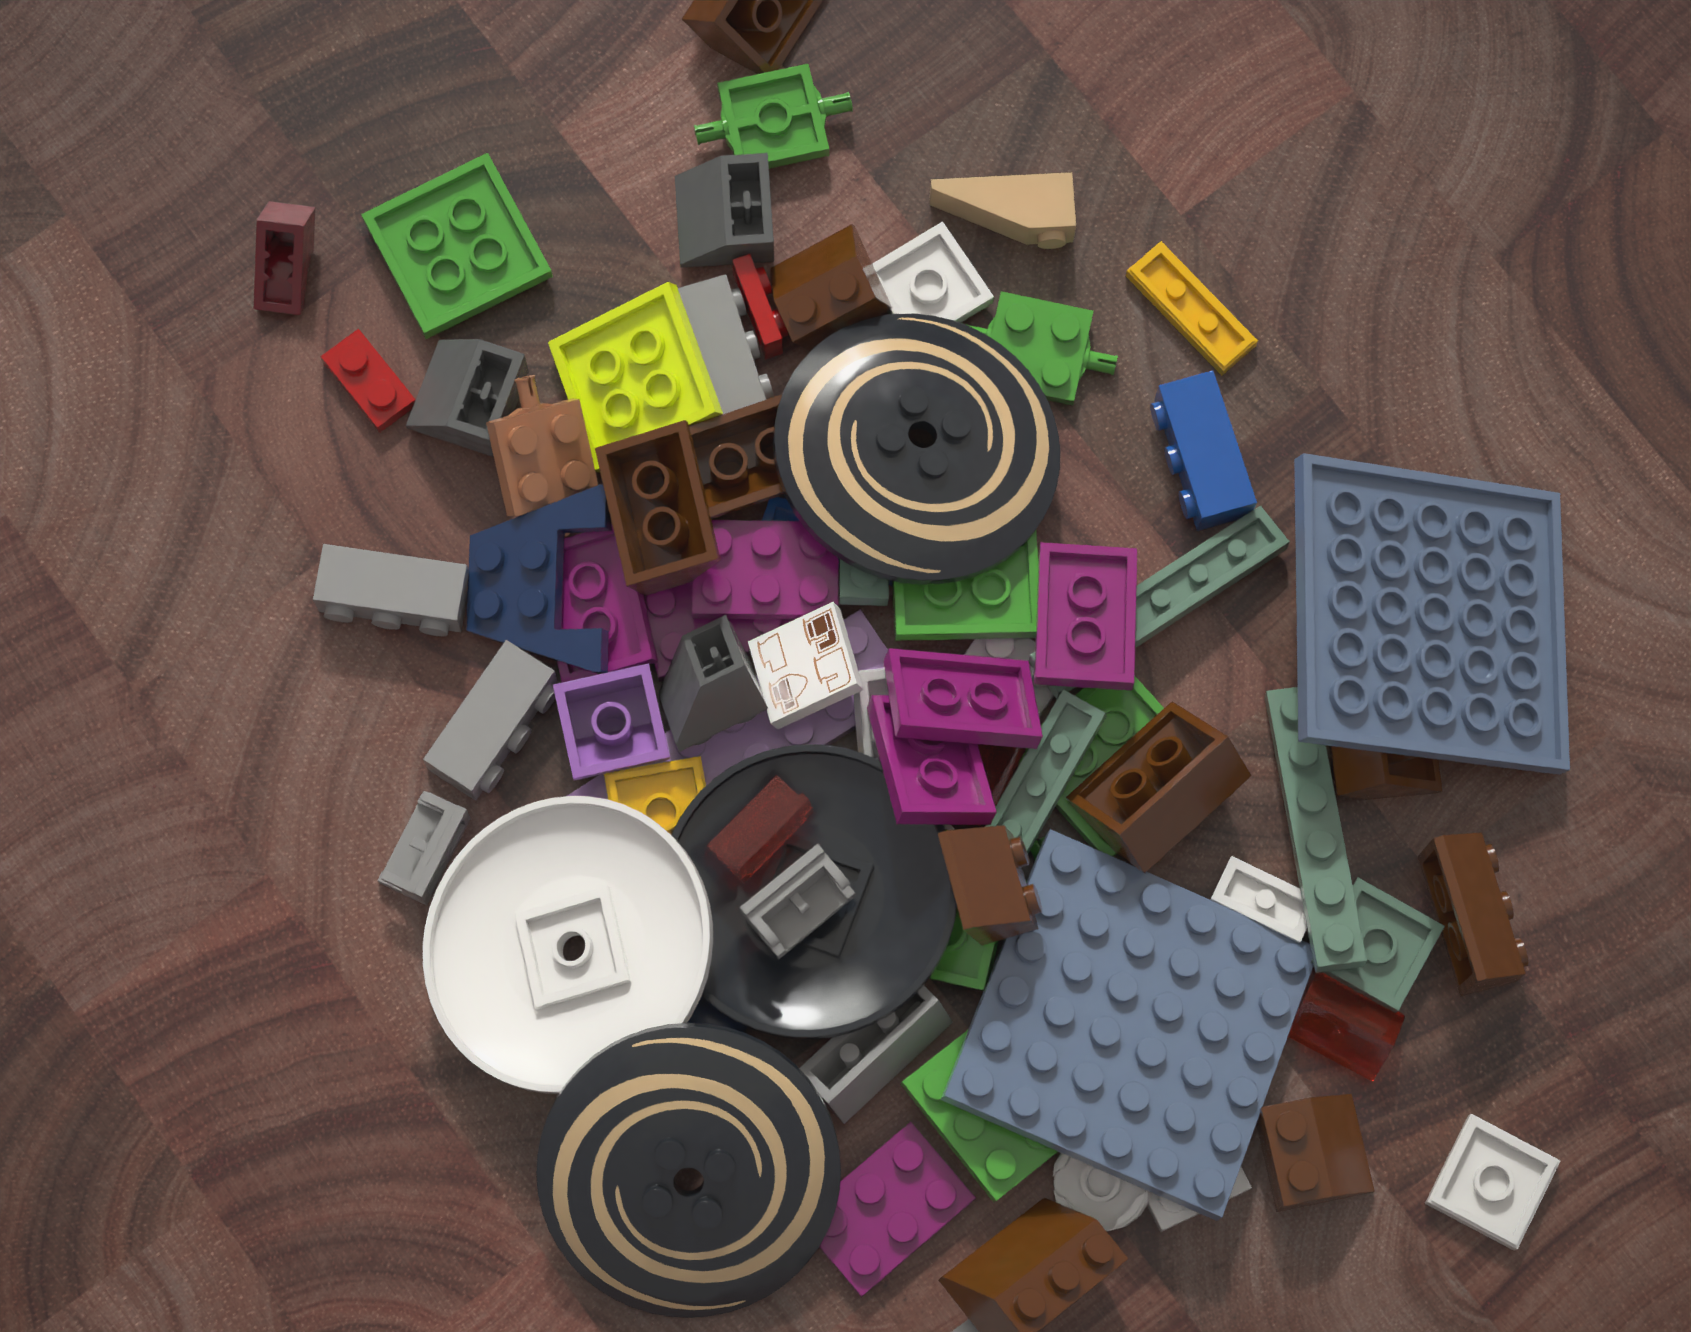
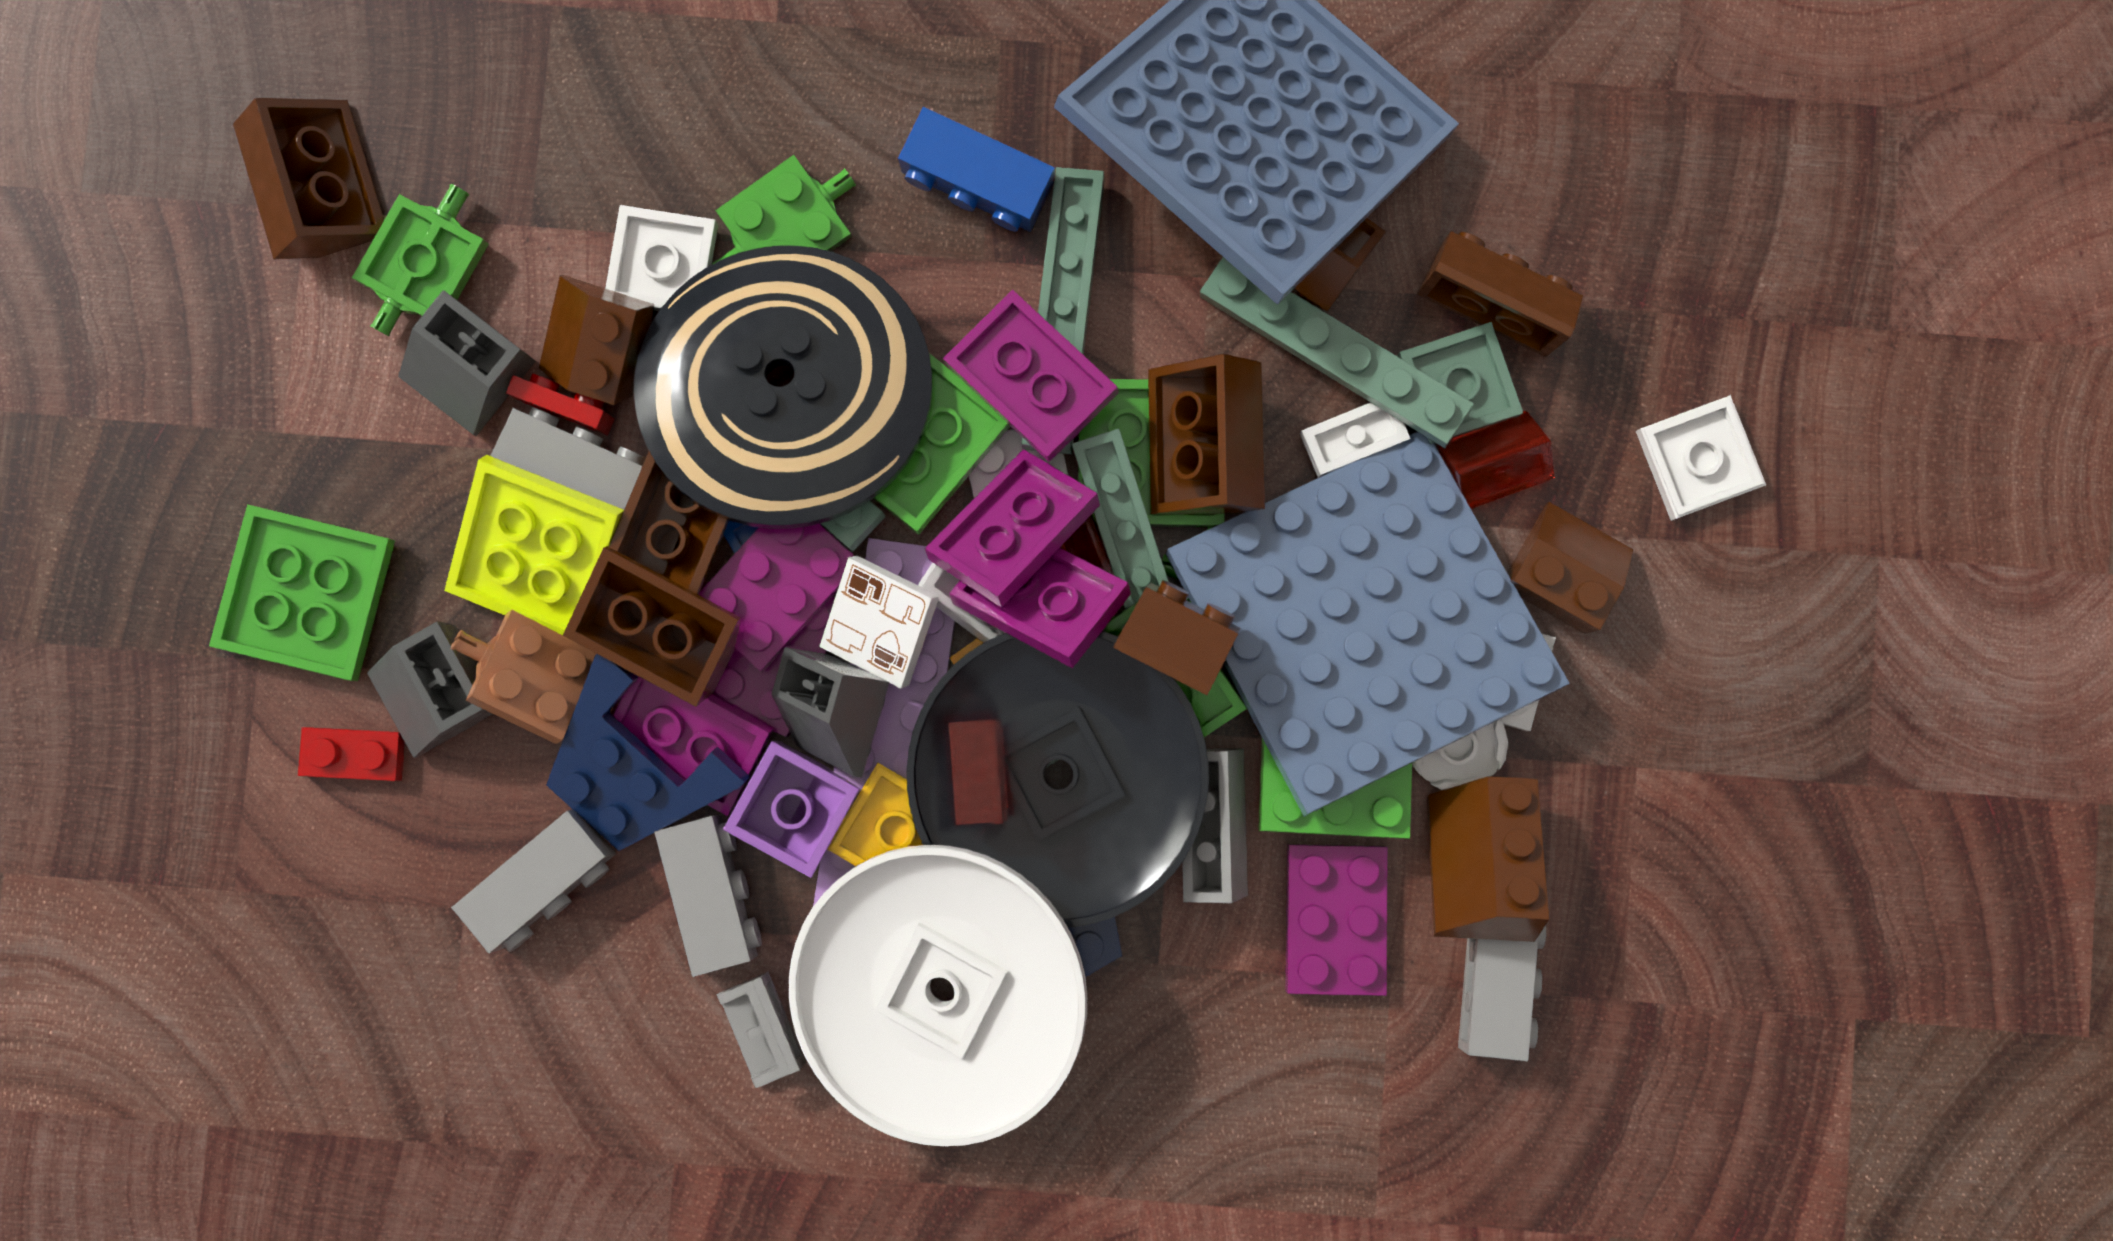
camera: 45 degrees left, 10 degrees up
dark red arch [253,201,316,315] -> none
black dish [536,1023,841,1318] -> none
light grey hinge [740,844,856,959] -> none
tan slope [929,172,1076,249] -> none
yellow tile [1126,241,1258,376] -> none

